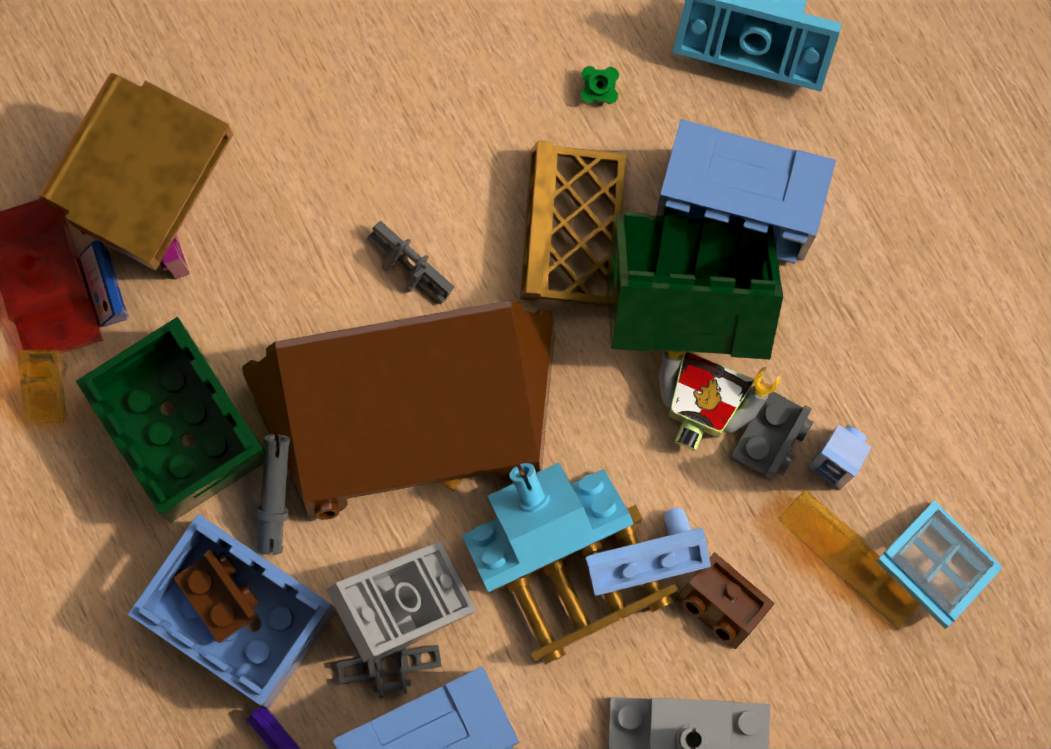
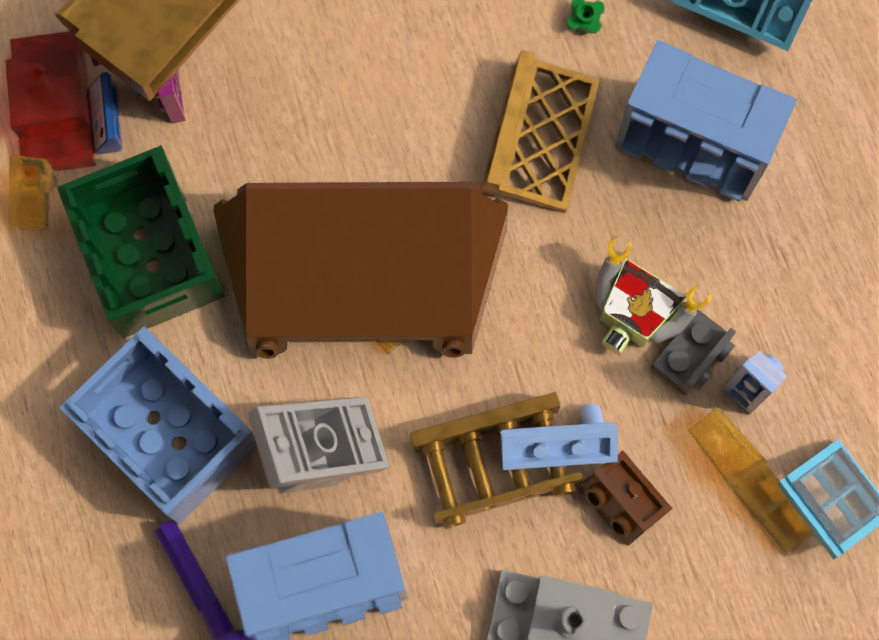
camera: 10 degrees right, 5 degrees down
reddish brown bracket [173,549,260,644] -> none
dark grey pin [257,434,290,555] -> none
dark grey piece [336,645,442,698] -> none
dark grey piece [367,221,454,305] -> none
medium azure brick [462,463,634,592] -> none
dark green container [606,212,783,360] -> none

